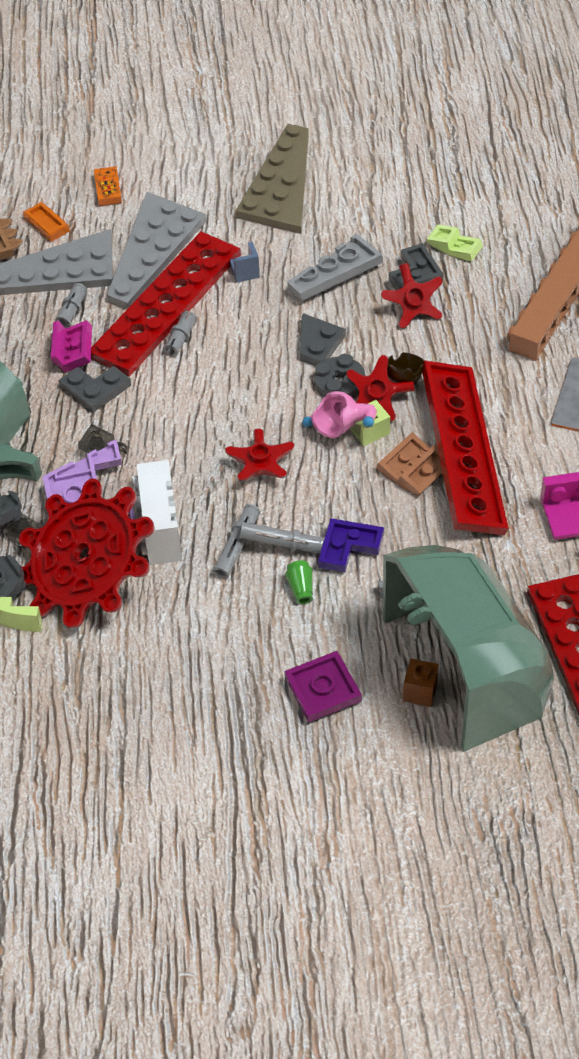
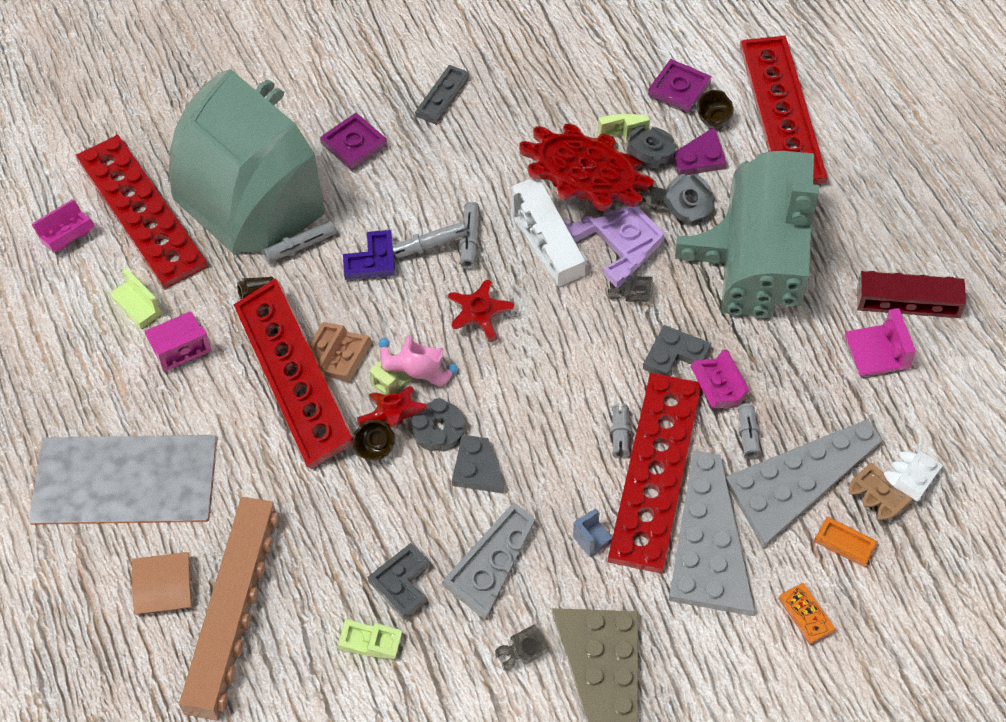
camera: 160 degrees right, 5 degrees up
bright green cone [285,560,313,604] -> none
red animal [381,263,443,328] -> none
none -> dark brown cone [237,276,274,300]
none -> dark grey tile [415,65,470,125]
none -> clear smoke plate [495,624,549,670]

